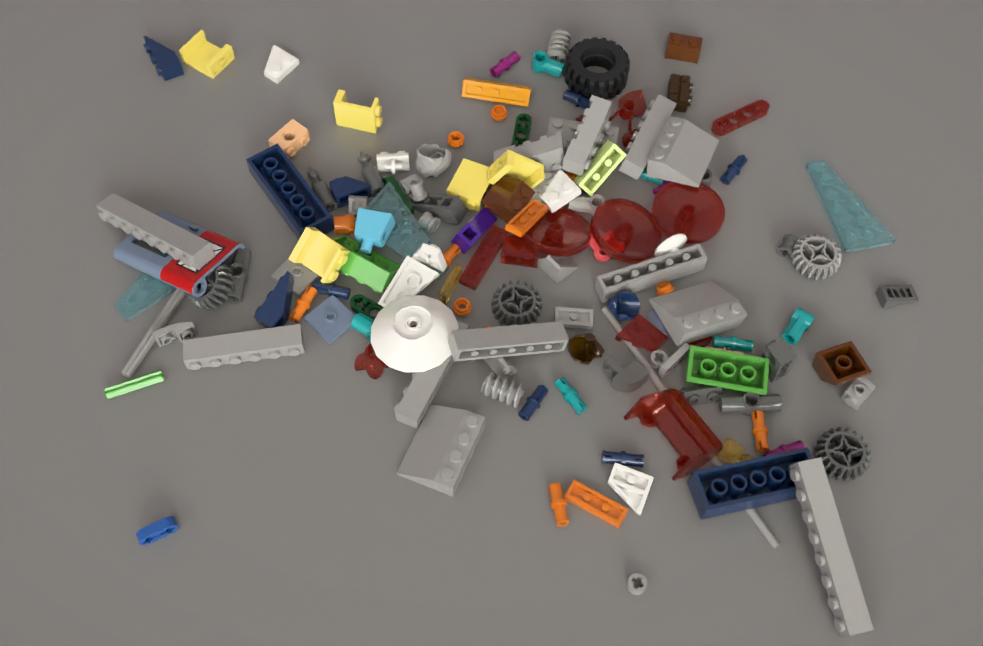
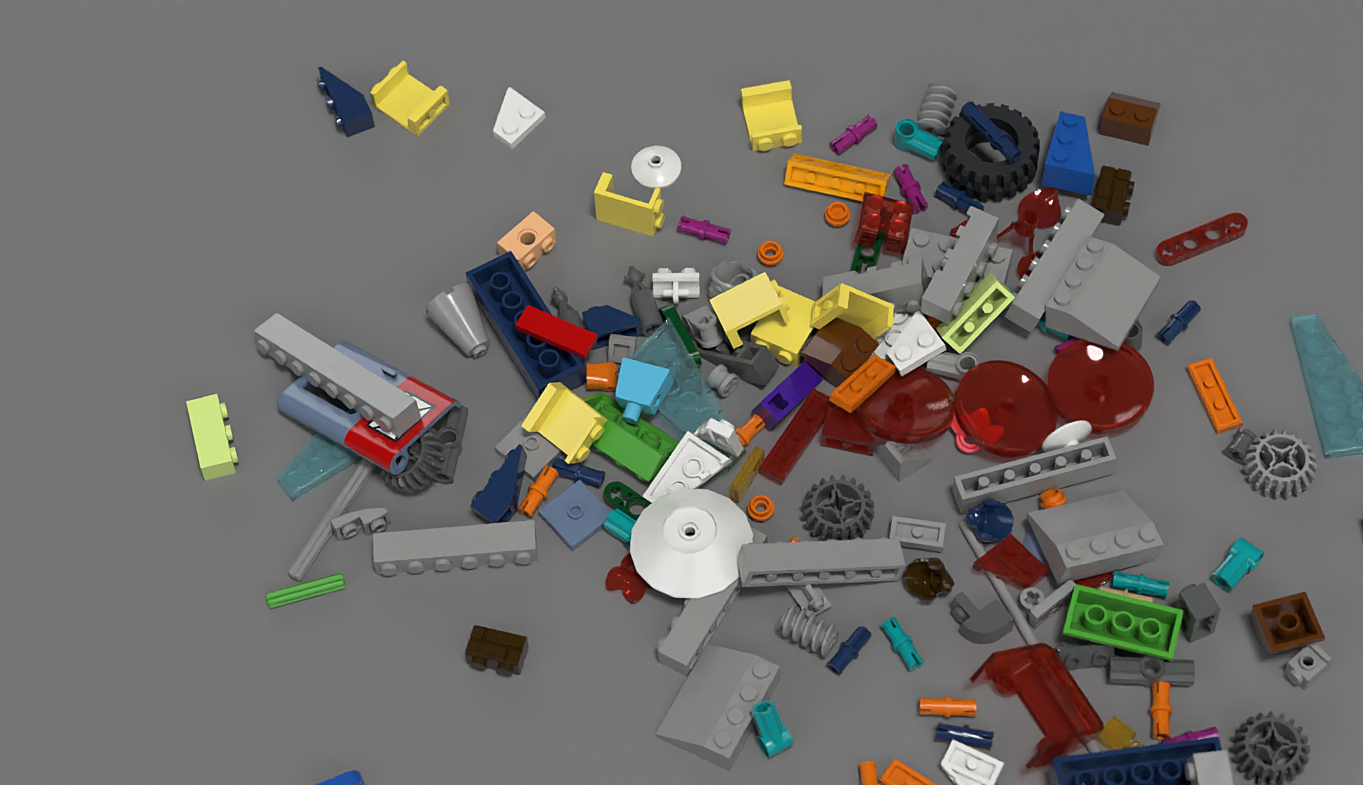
camera: 10 degrees right, 0 degrees up
none -> yellowish green brick [186,394,239,481]
none -> light grey cone [426,283,490,357]
none -> dark brown brick [465,625,529,676]
none -> red tile [515,305,598,359]
none -> white dish [631,146,681,189]
none -> magenta pin [678,215,731,245]
none -> light yellow panel [710,272,790,349]
none -> light yellow panel [741,80,802,151]
none -> teal piece [751,700,794,758]
none -> clear red piece [853,192,914,254]
none -> magenta pin [894,164,928,214]
none -> orange pin [920,696,976,718]
none -> dark blue pin [961,101,1022,163]
none -> blue wedge [1042,111,1095,196]
none -> orange tile [1186,357,1243,434]

